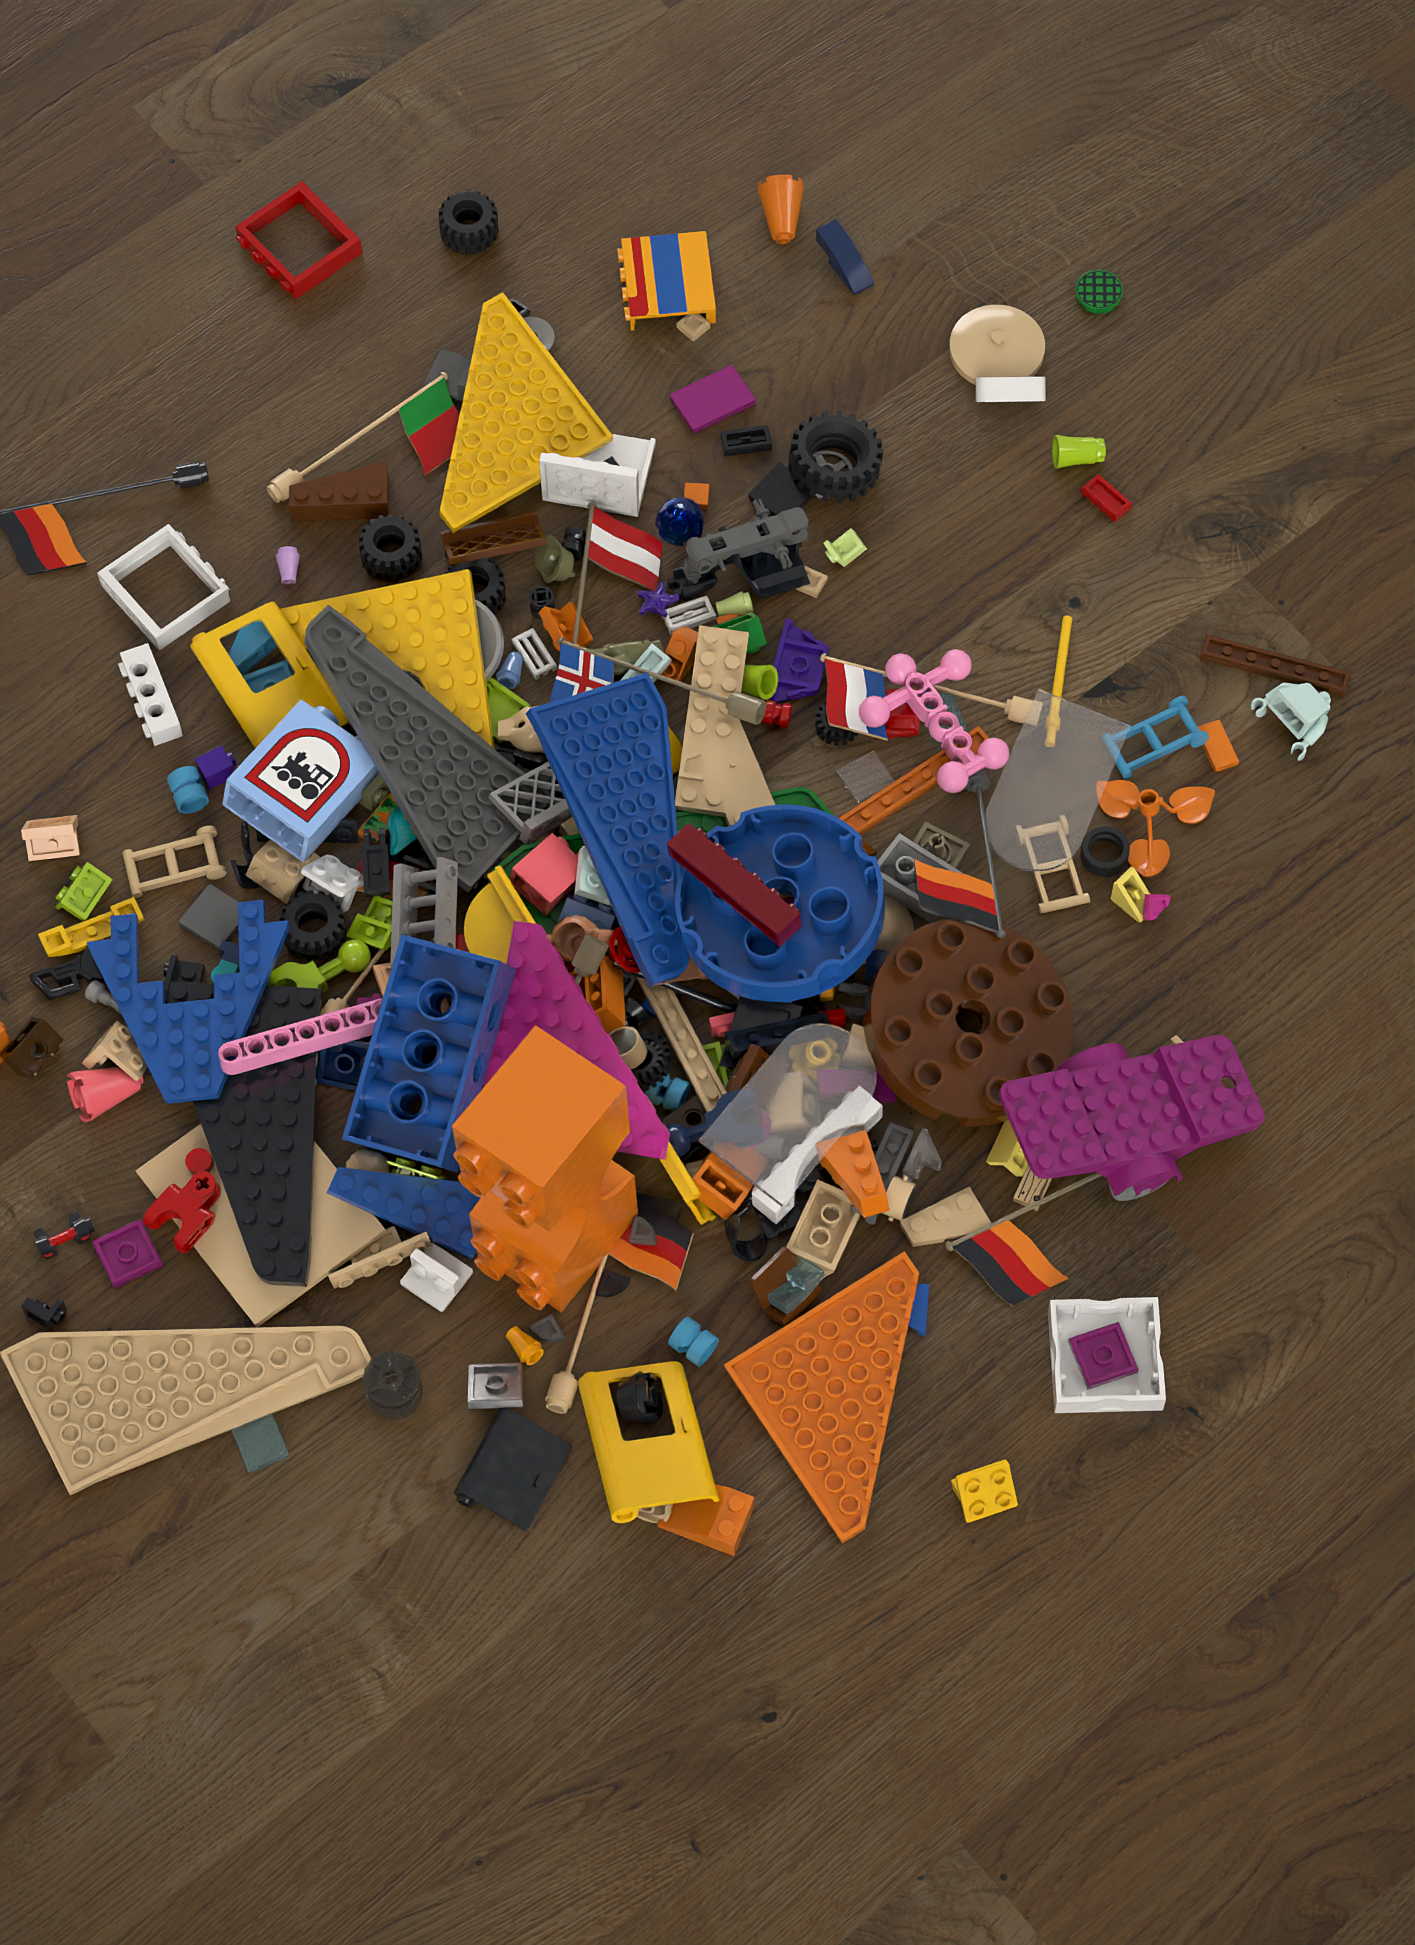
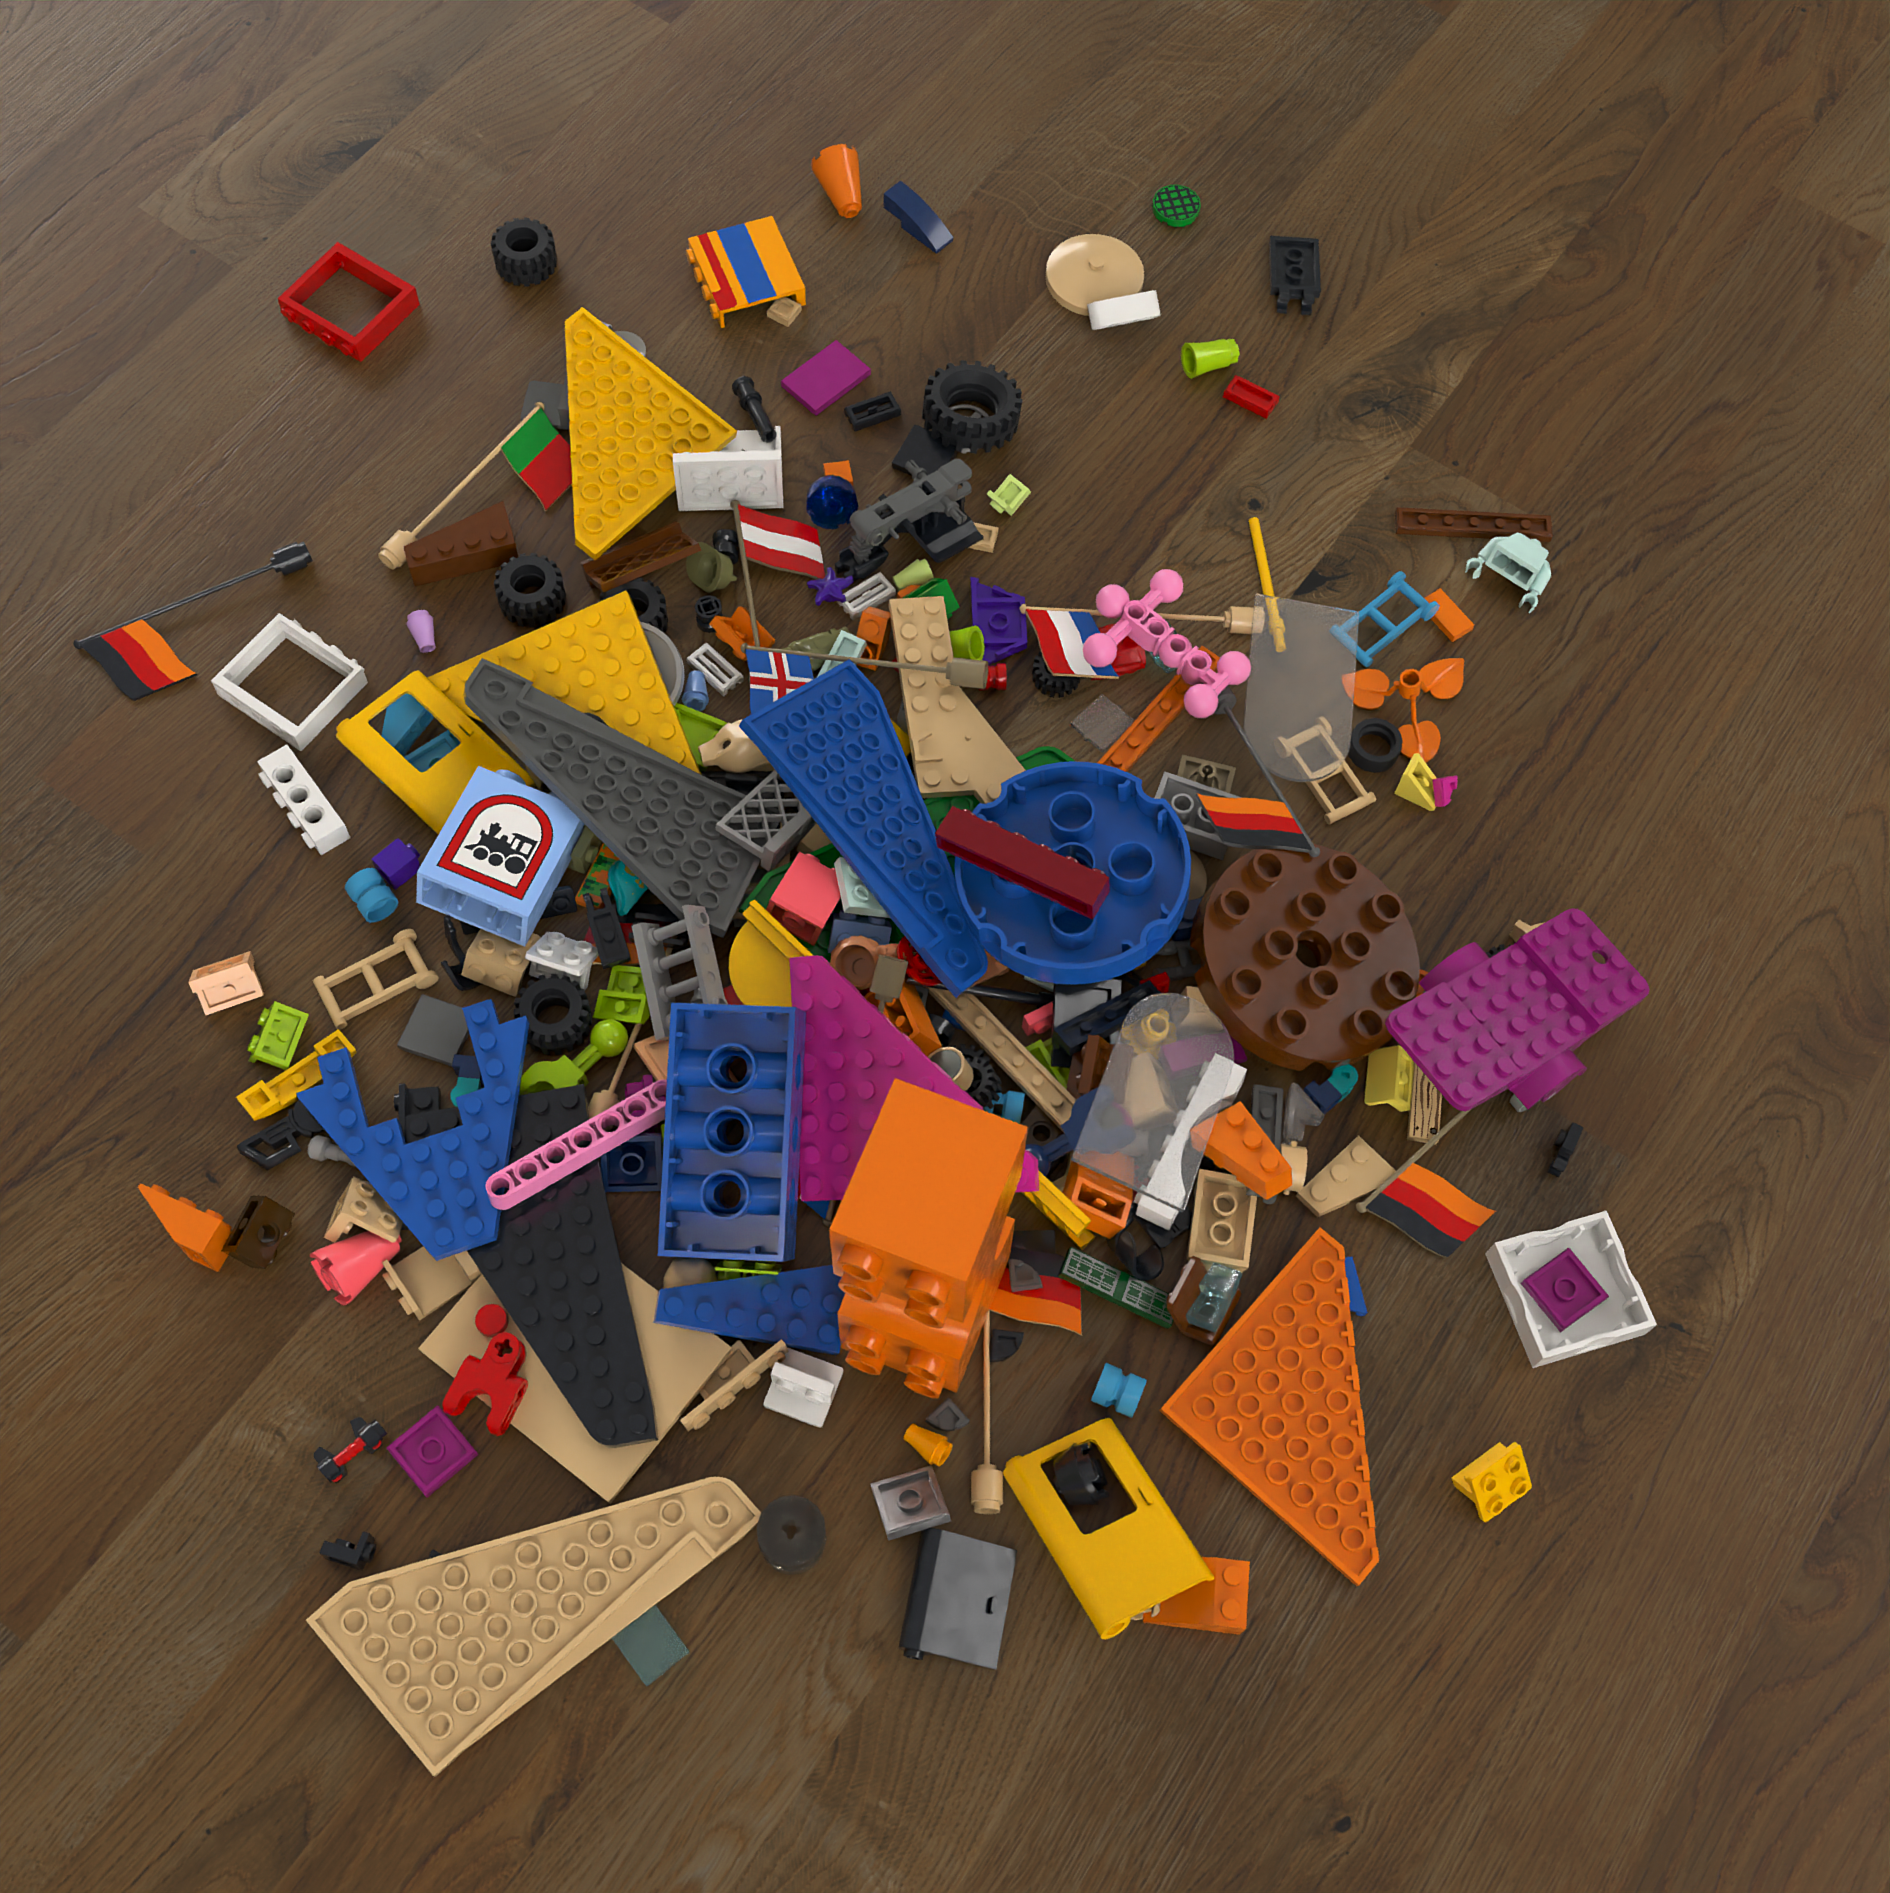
camera: 20 degrees left, 0 degrees up
none -> tan panel [382,1246,481,1321]
none -> black pin [732,376,777,443]
none -> dark green tile [1058,1247,1174,1329]
none -> black tile [1269,235,1321,315]
none -> leg [1300,1064,1358,1119]
none -> black plate [1548,1122,1584,1178]

